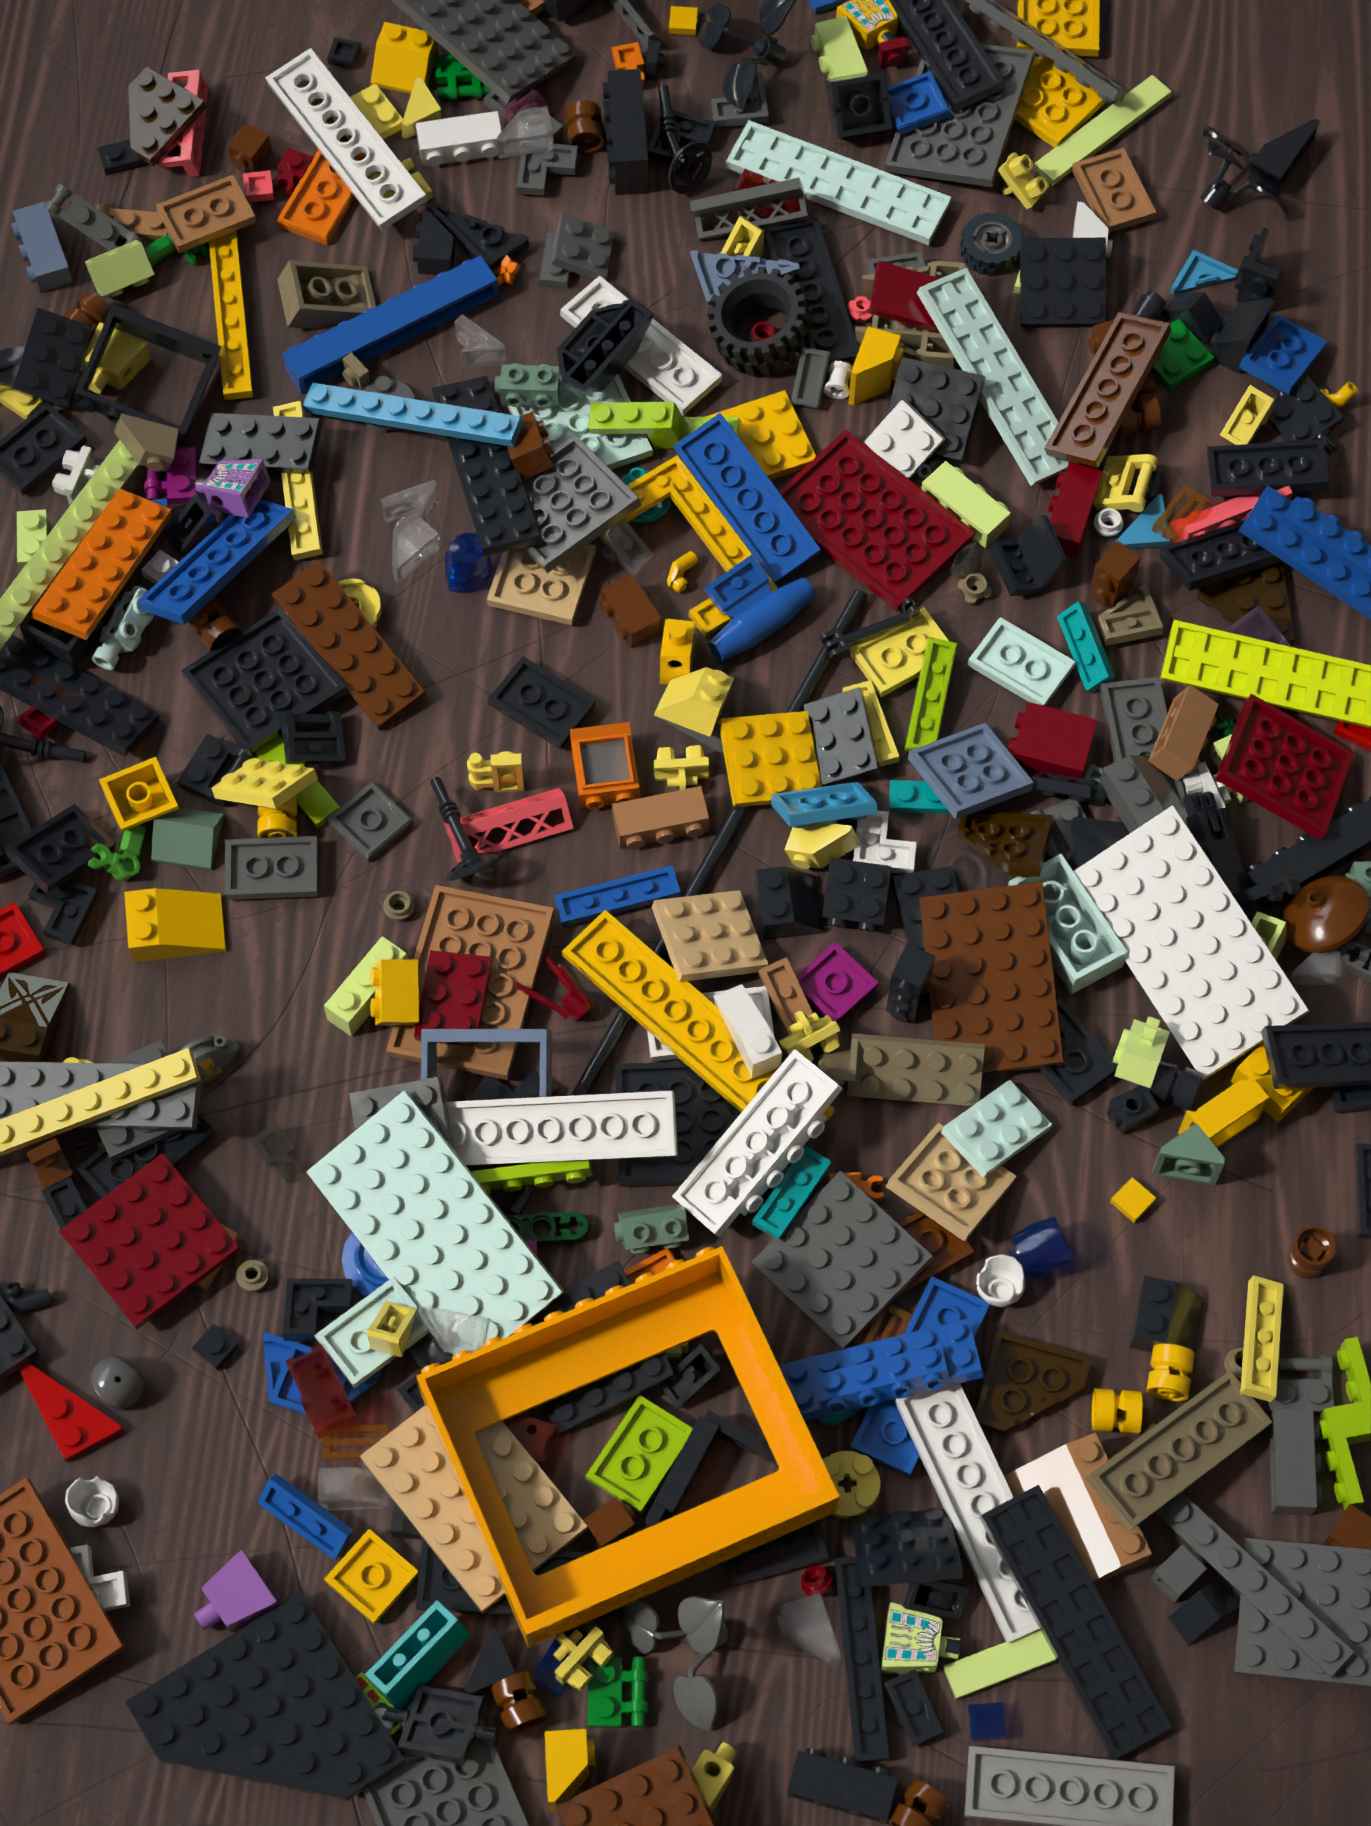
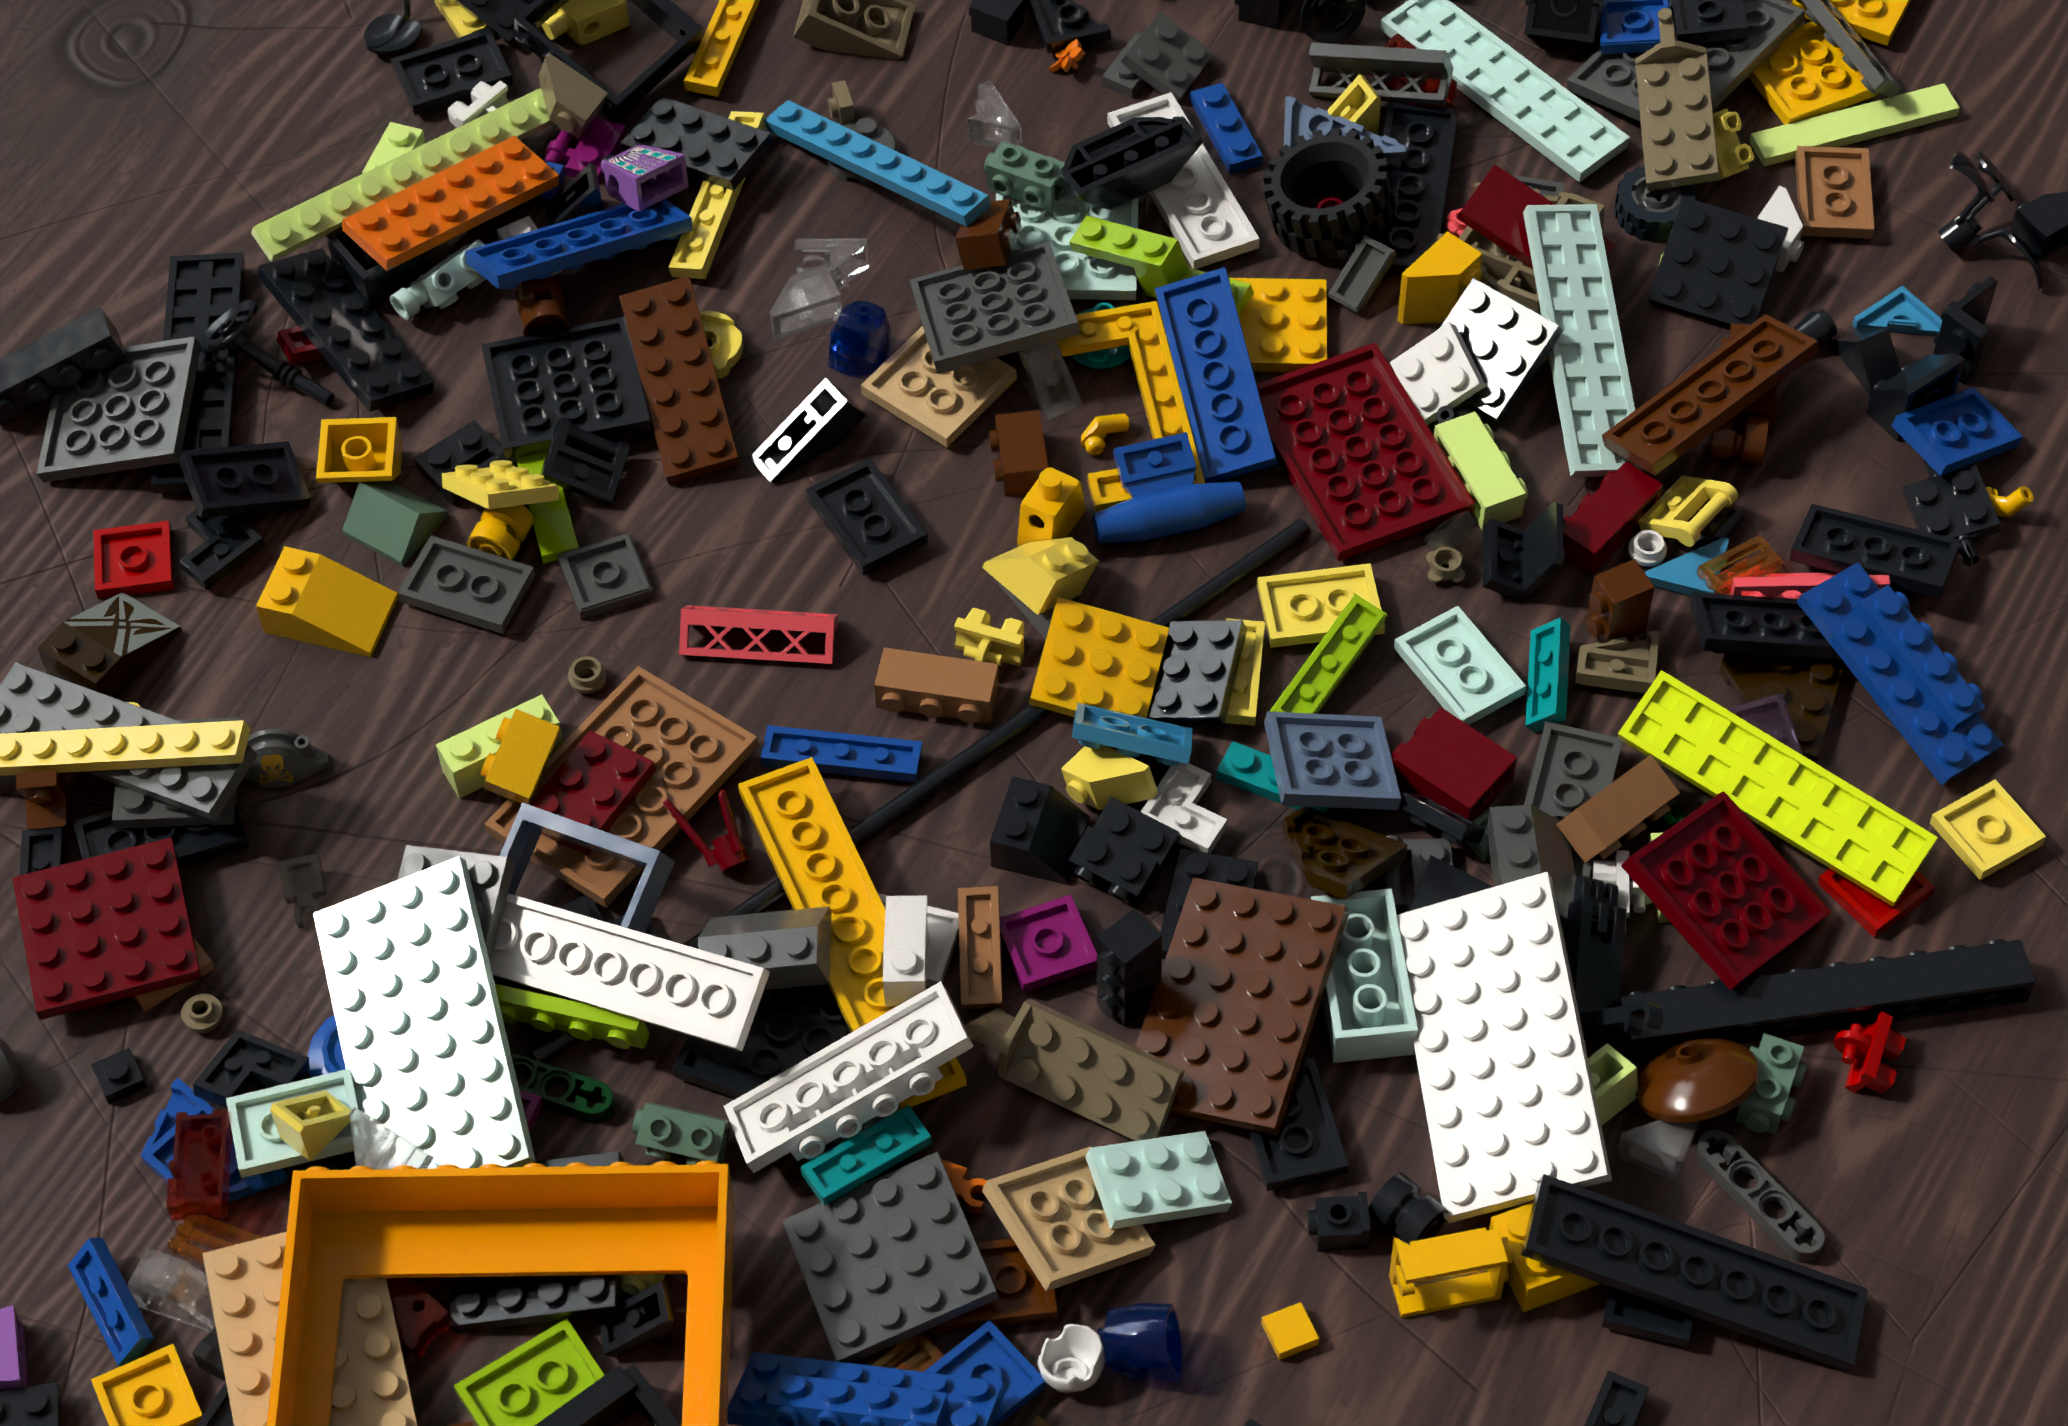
camera: 25 degrees right, 10 degrees down
bright green bar [88,825,146,882] -> none
blue brick [282,255,499,394] -> none
black dish [430,777,503,881] -> none
black plate [432,376,541,557] -> none
light yellow plate [467,751,524,793] -> none
orange window [570,722,640,810] -> none
tan plate [652,890,768,982] -> none
light yellow hips [779,1010,840,1062] -> none
black hinge [819,597,921,661] -> none
white bush [824,361,853,399] -> none
yellowish green brick [1112,1016,1170,1088] -> none
green plate [1150,319,1214,391] -> none
sand green slope [1152,1123,1225,1186] -> none
light yellow slope [1220,385,1275,445] -> none
none -> dark grey slope [698,906,832,990]
none -> black slope [749,378,867,484]
none -> blue plate [1190,82,1263,174]
none -> dark tan hinge [1635,8,1720,191]

